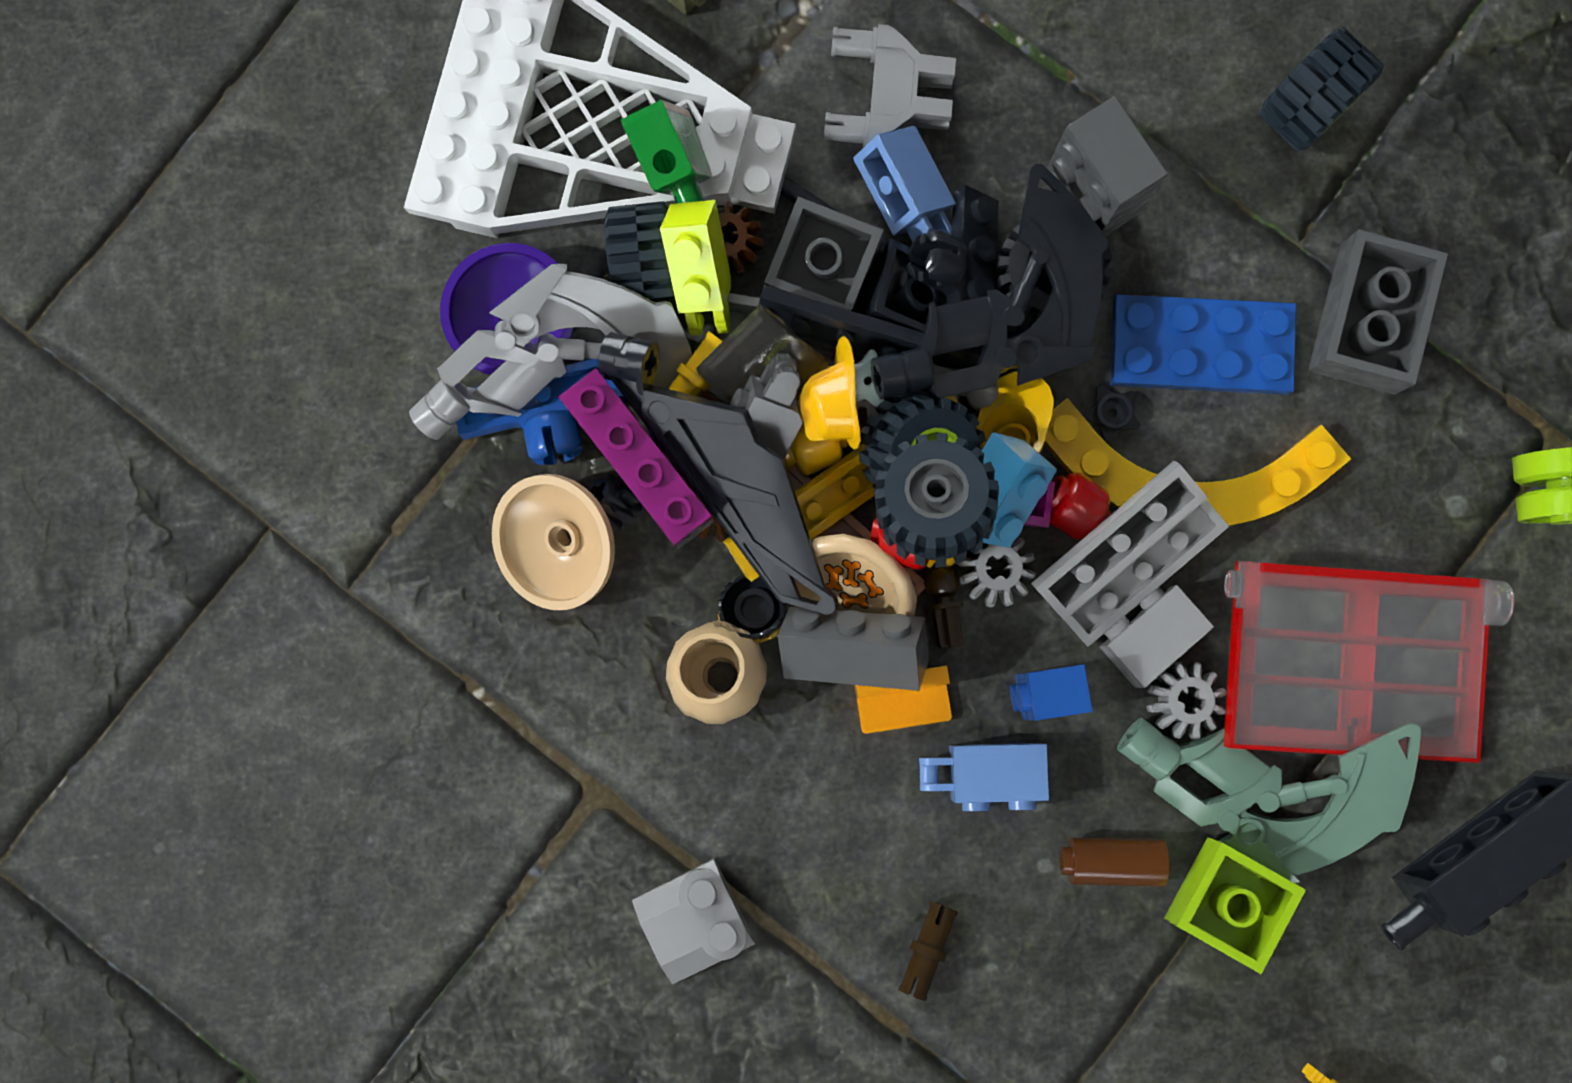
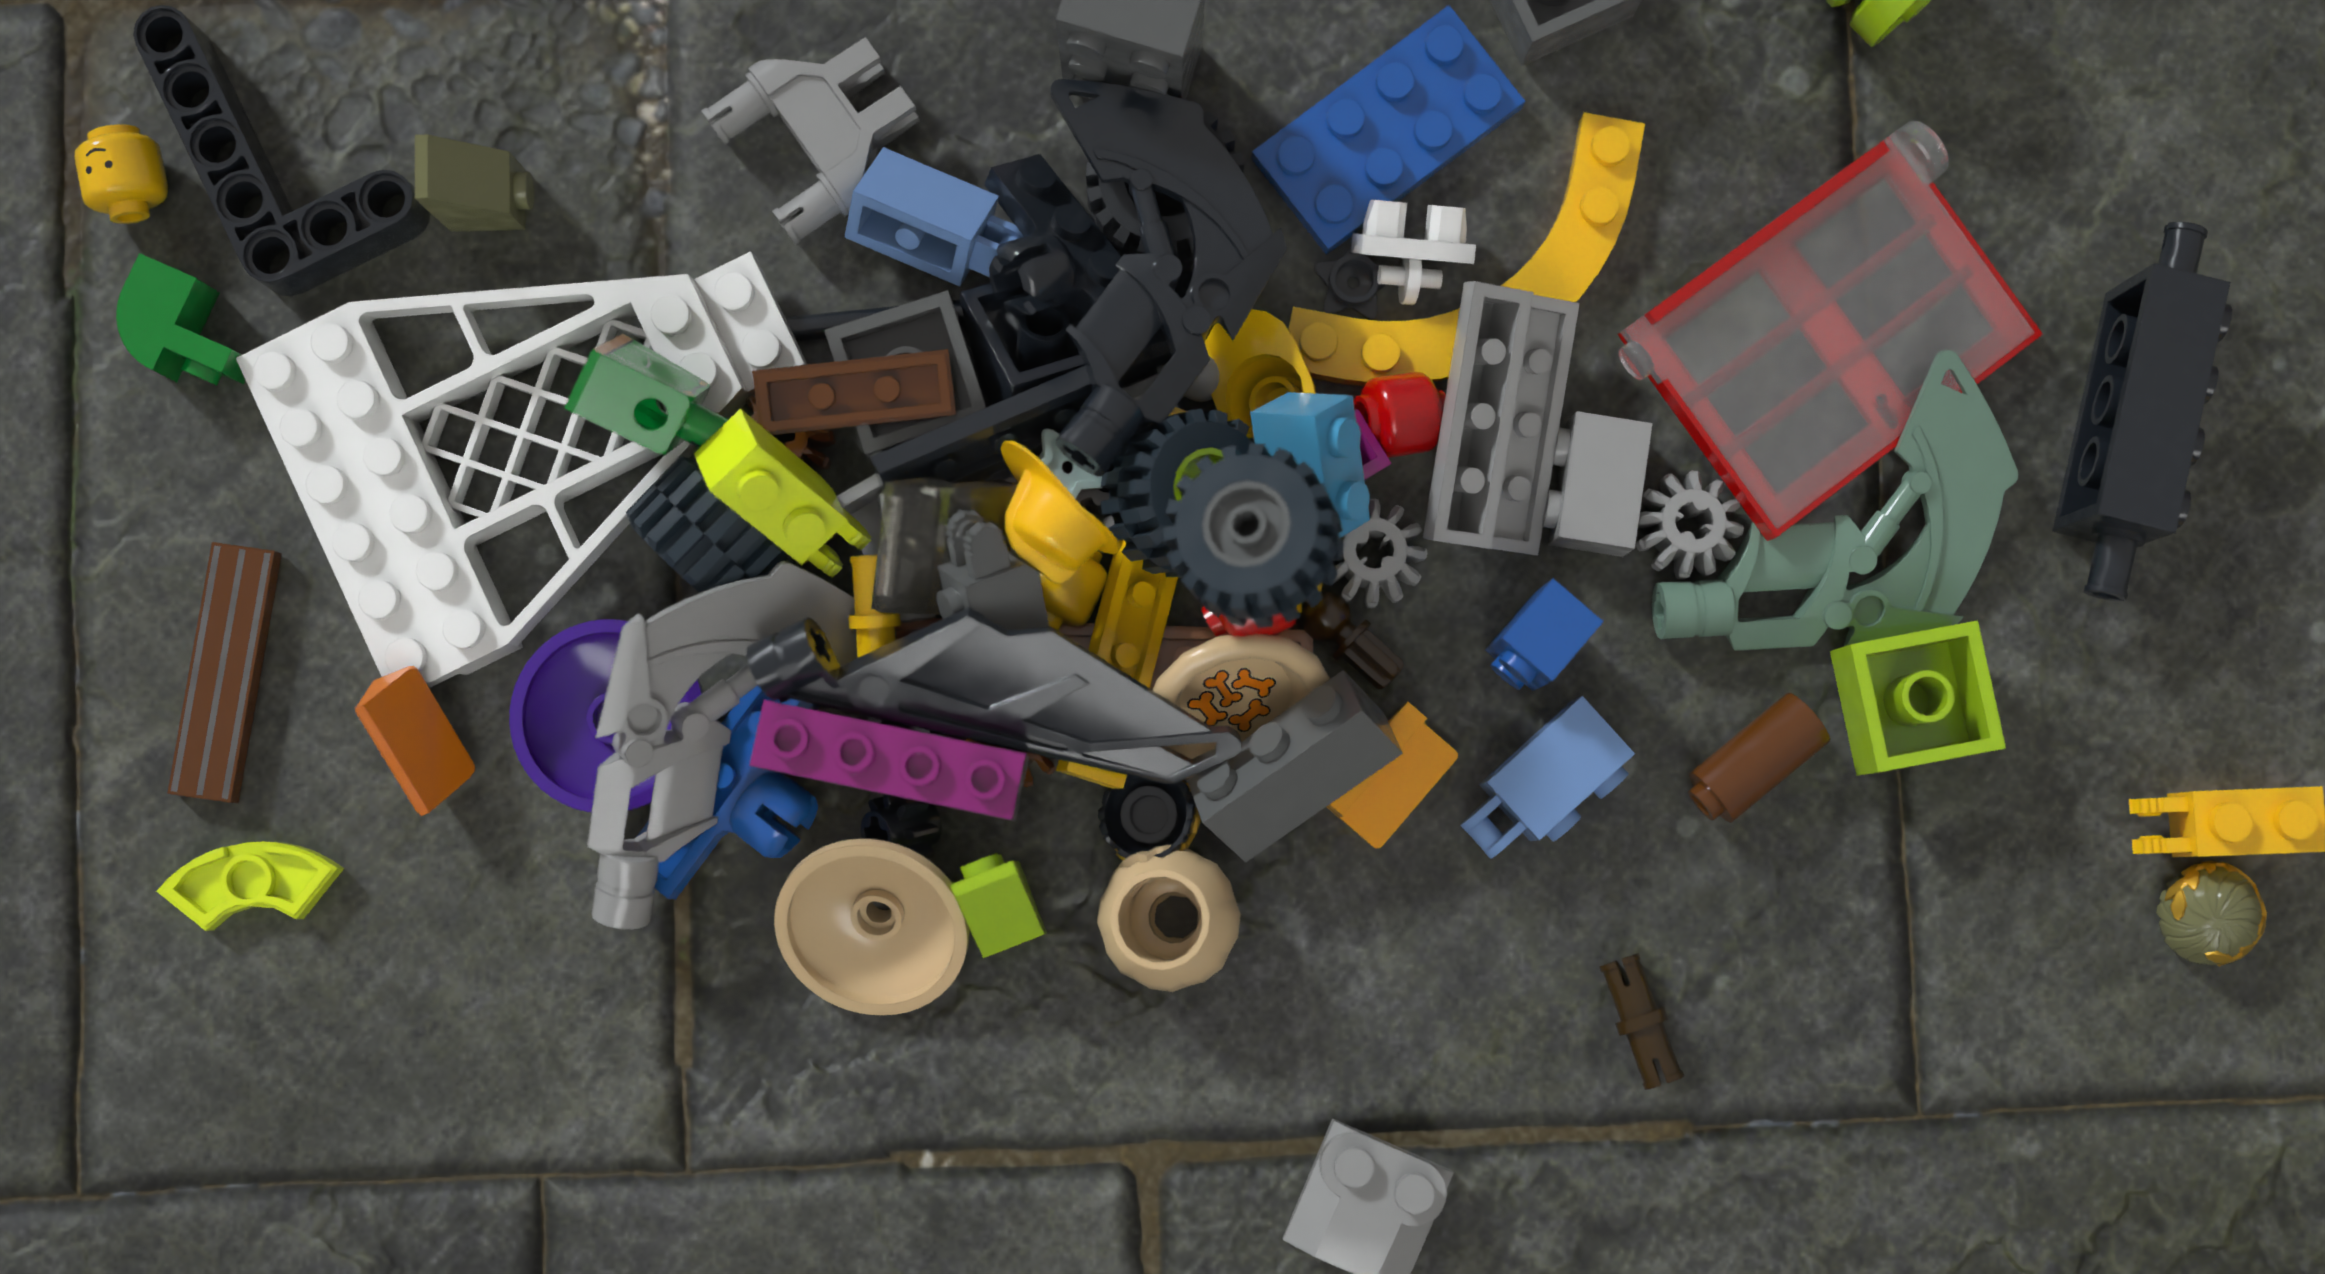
camera: 45 degrees left, 0 degrees up
none -> neon yellow tile [156,841,344,931]
none -> reddish brown tile [167,542,282,803]
none -> orange slope [355,666,476,816]
none -> reddish brown tile [752,349,957,435]
none -> lime slope [950,853,1047,958]
none -> white hips [1351,200,1476,305]

